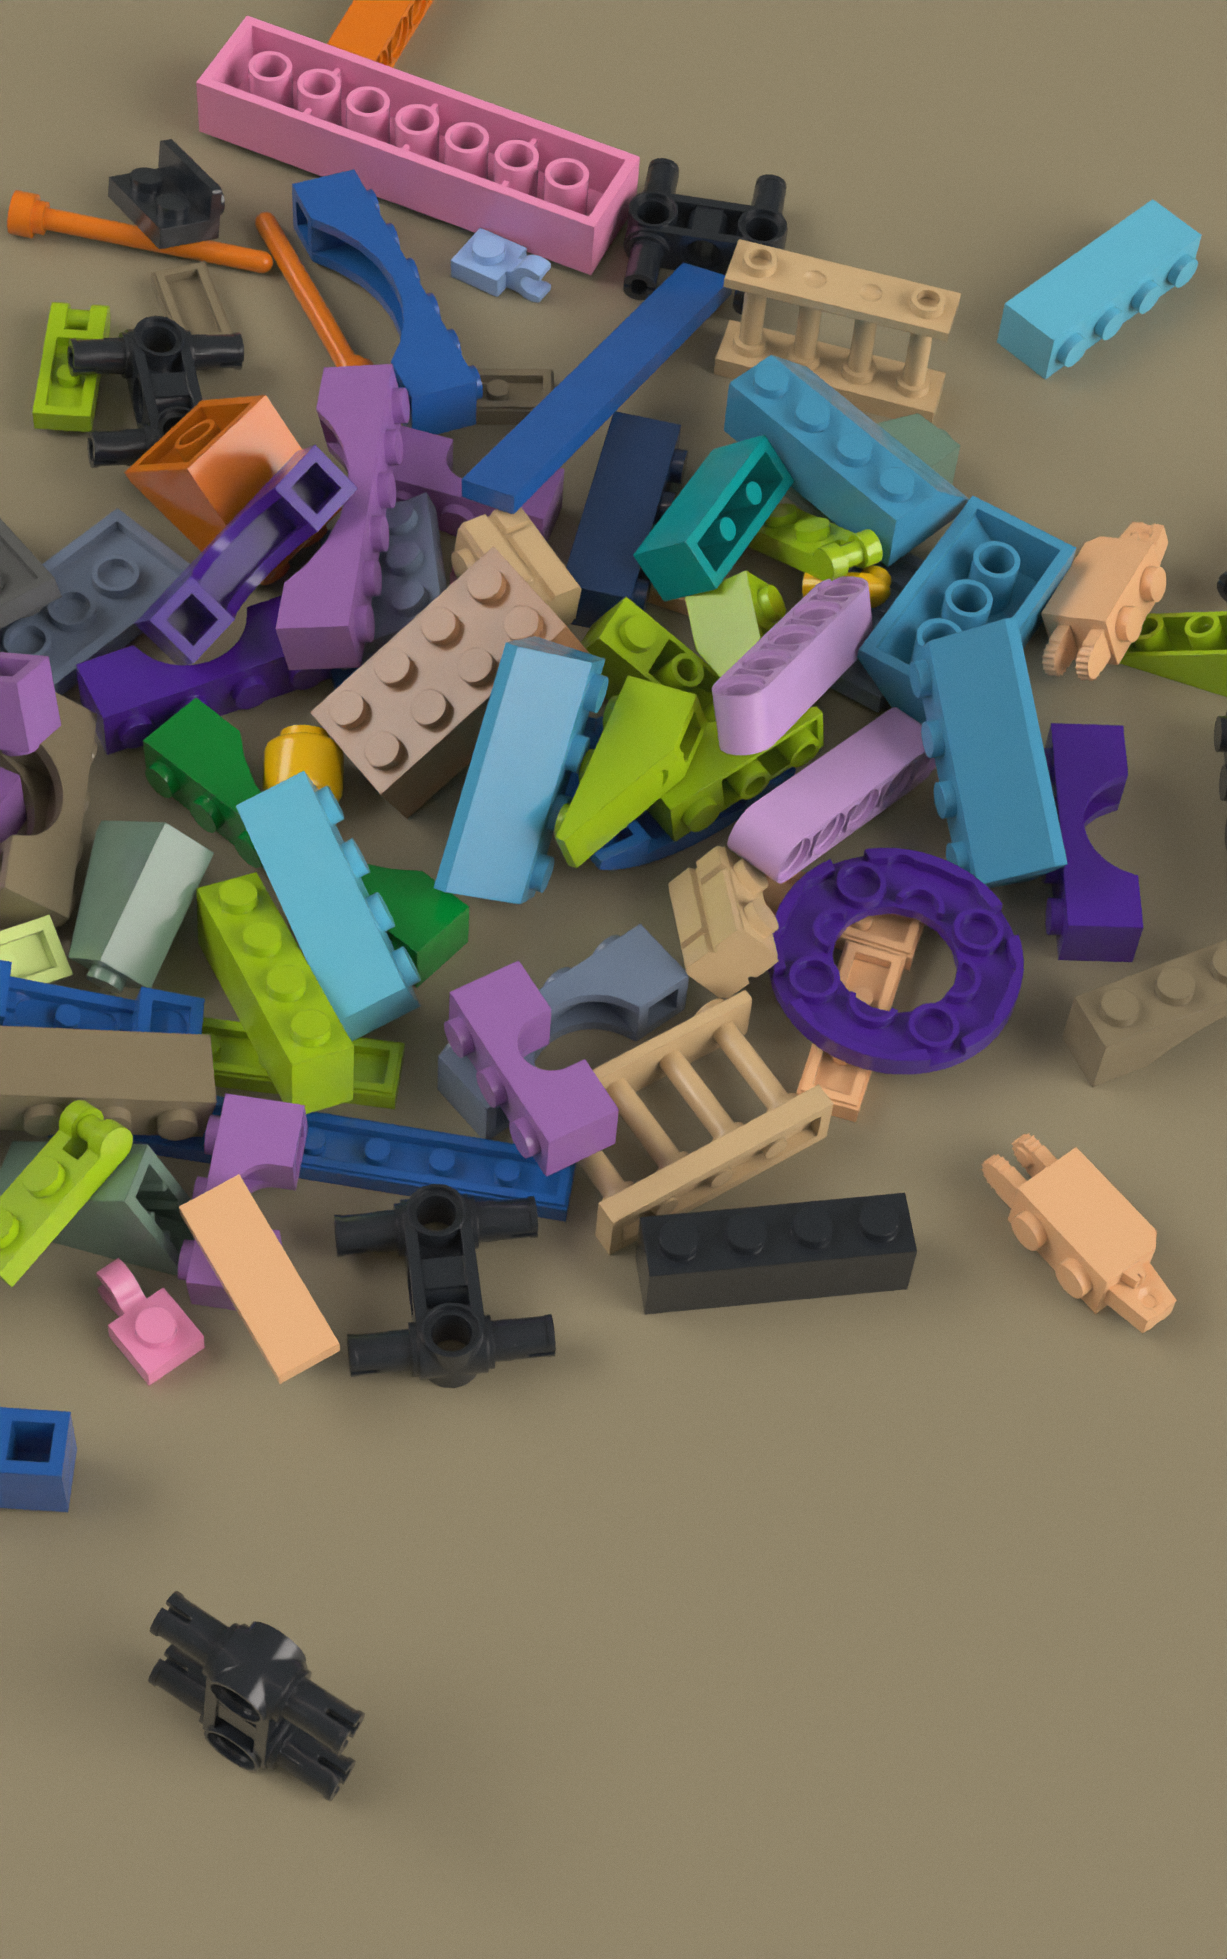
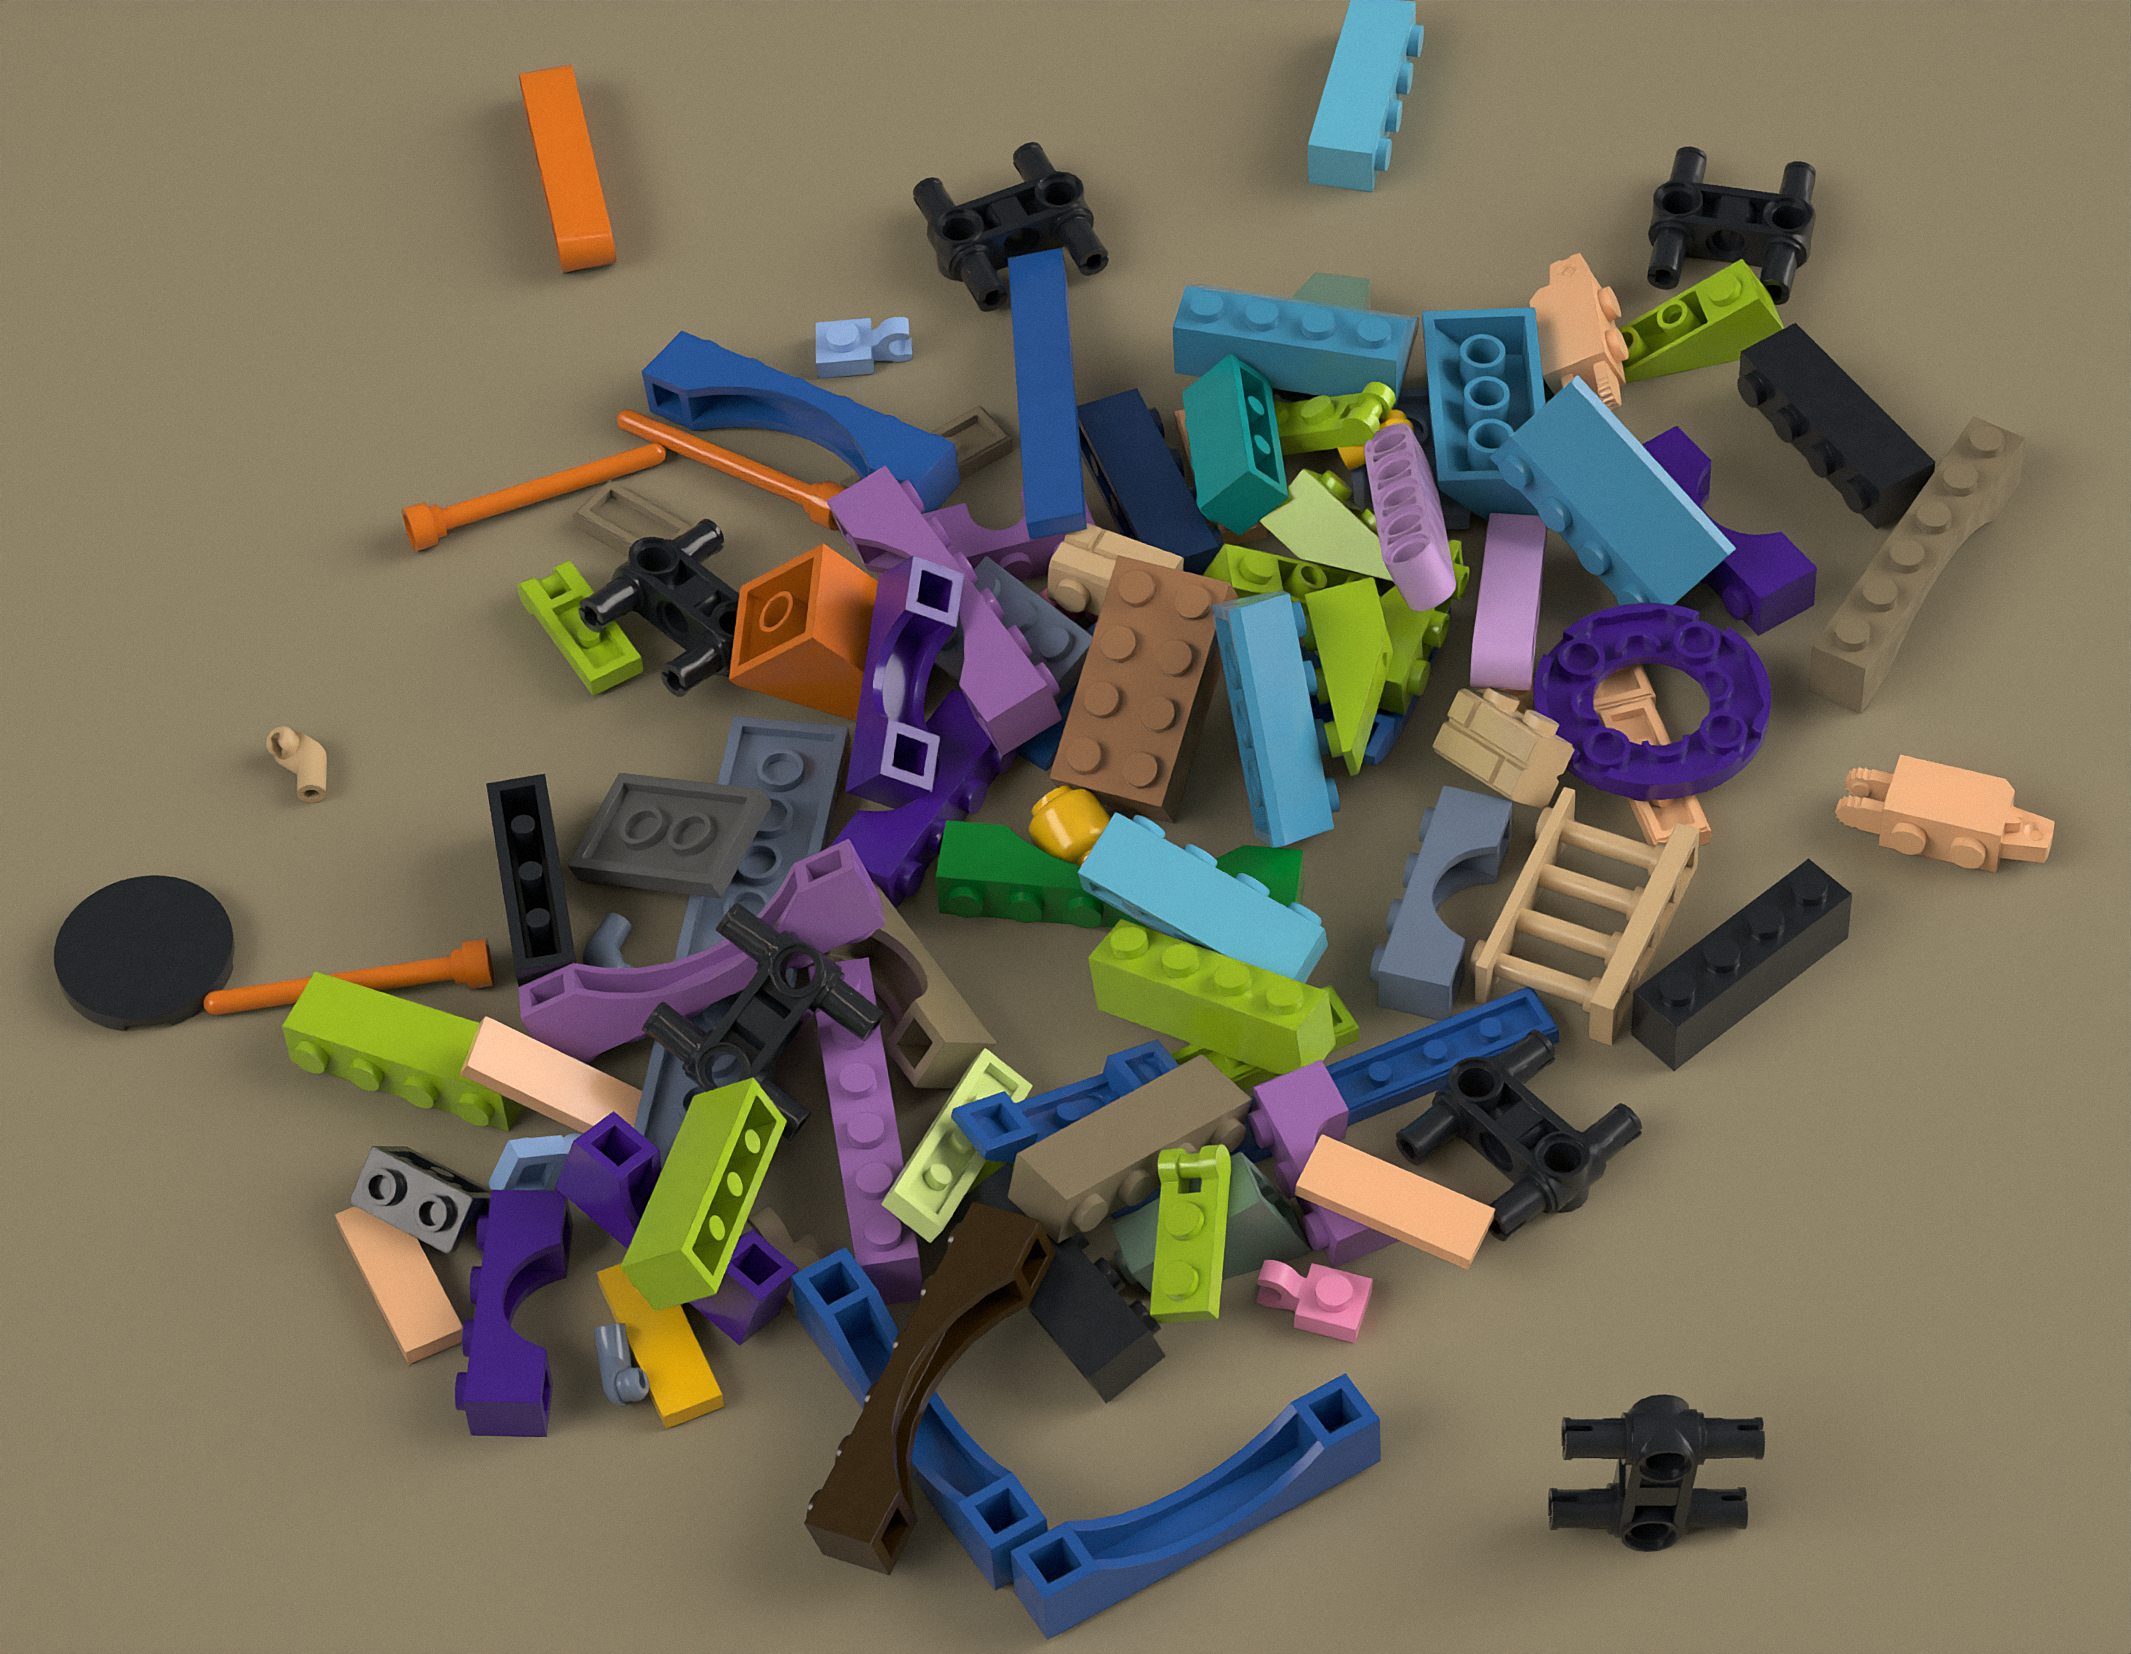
camera: 25 degrees left, 5 degrees down
sand green slope [68,820,214,994] -> none
black bracket [108,139,225,249] -> none
bright pink brick [196,16,640,275] -> none
medium lavender arch [444,960,619,1177] -> none
tan fence [714,239,961,423] -> none

